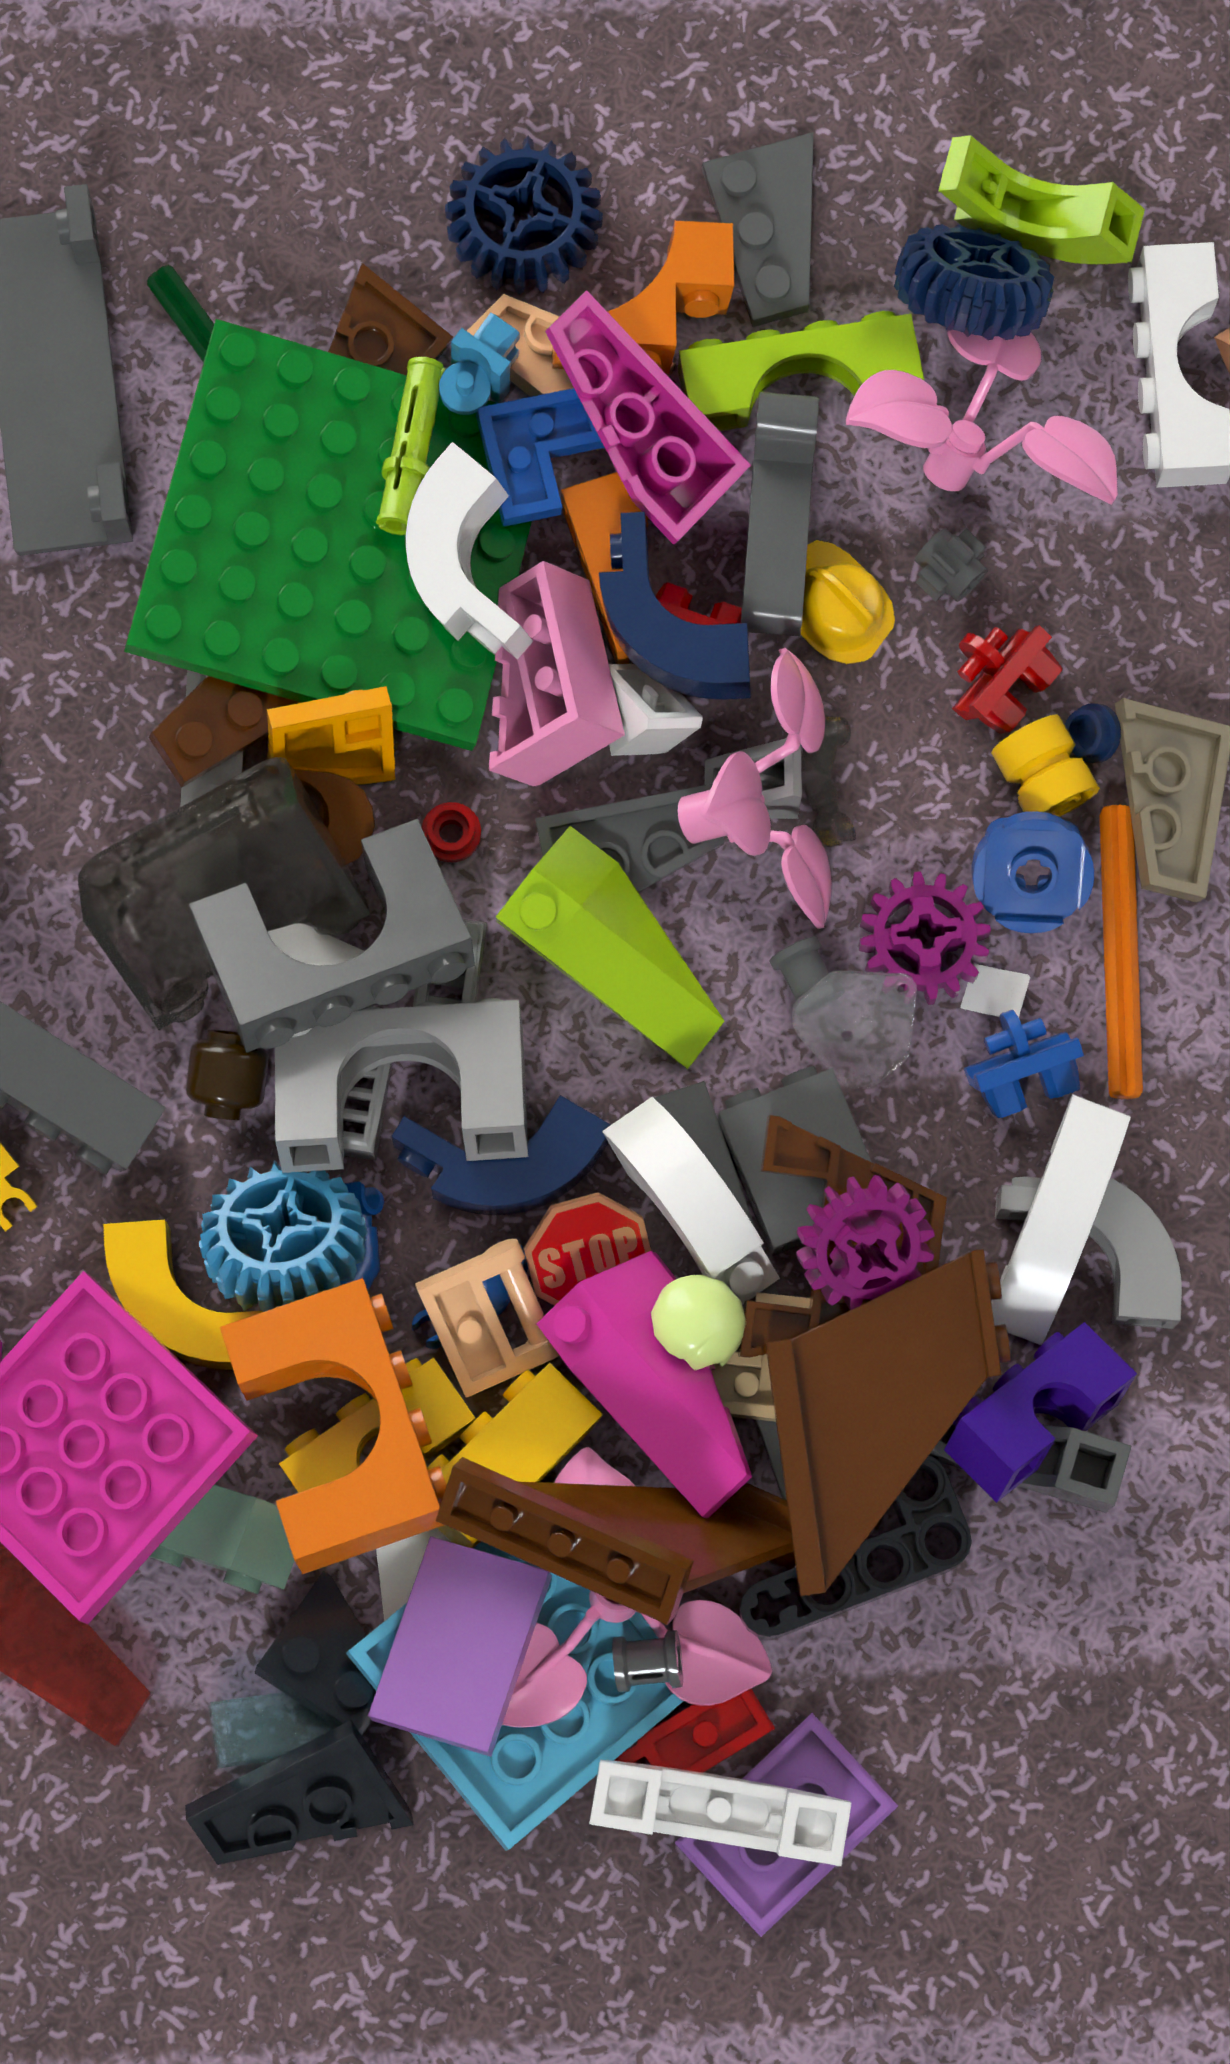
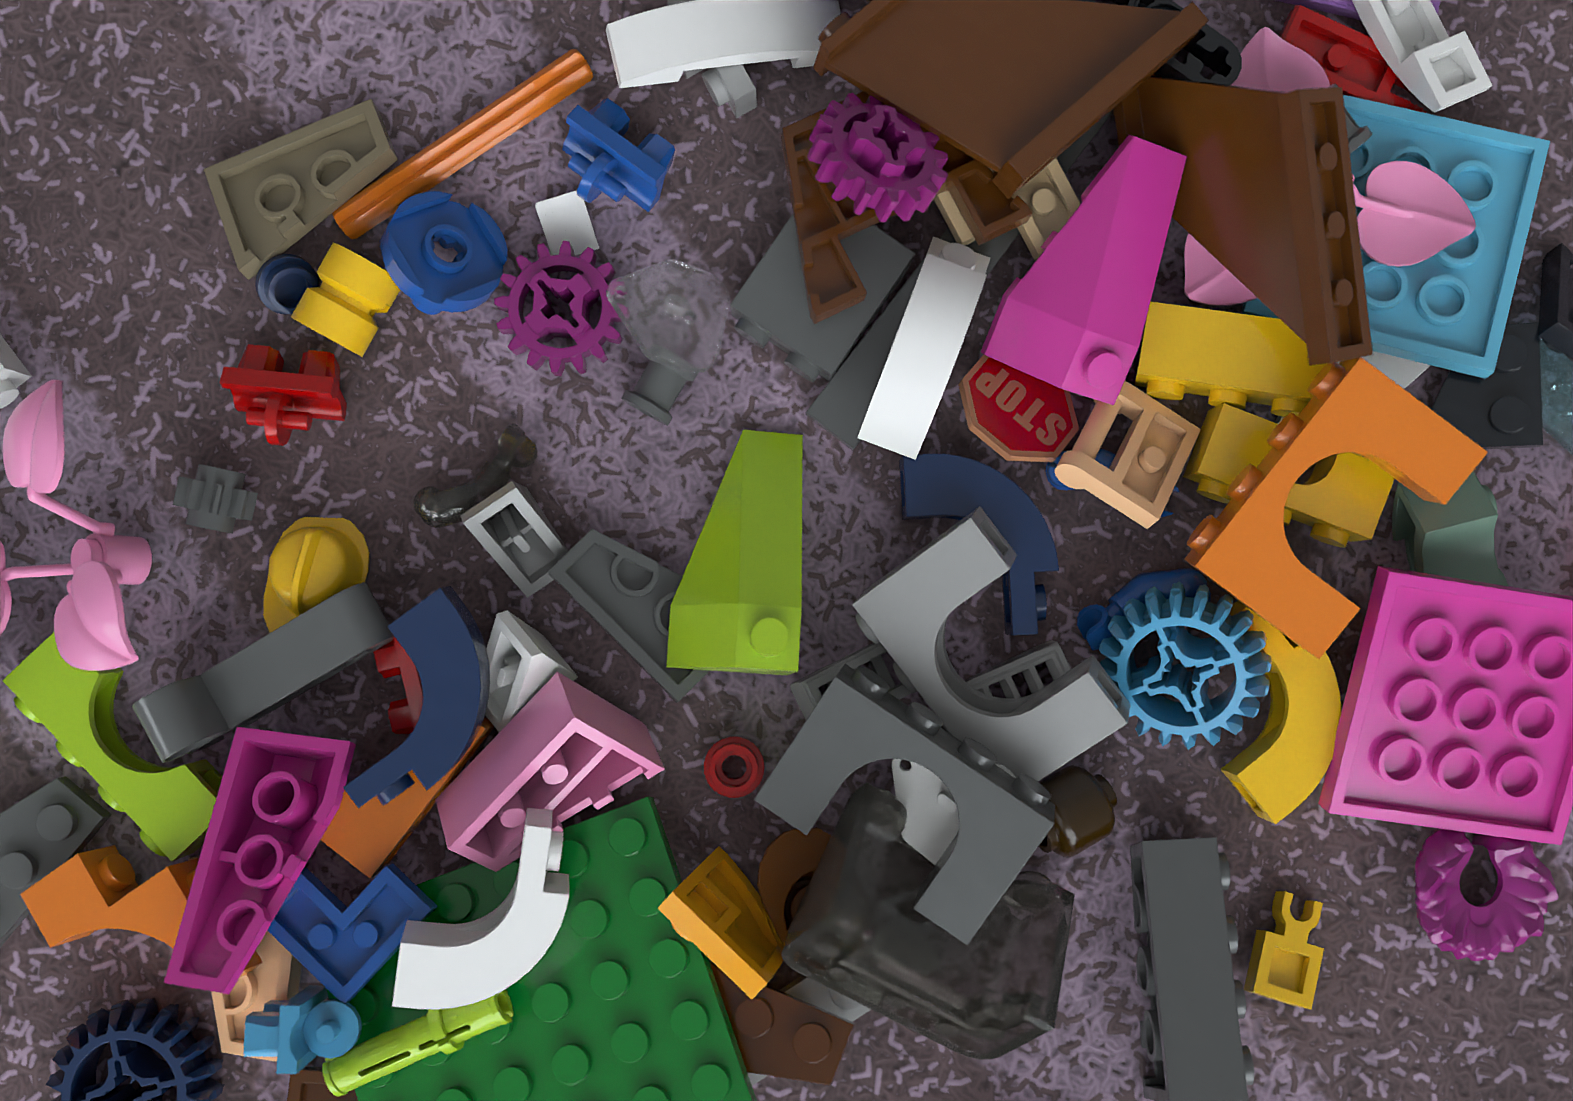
camera: 125 degrees left, 10 degrees up
medium lavender tile [368,1536,552,1757] -> none
yellowish green hair [651,1275,746,1370] -> none
bright pink plant [678,648,832,929] -> none

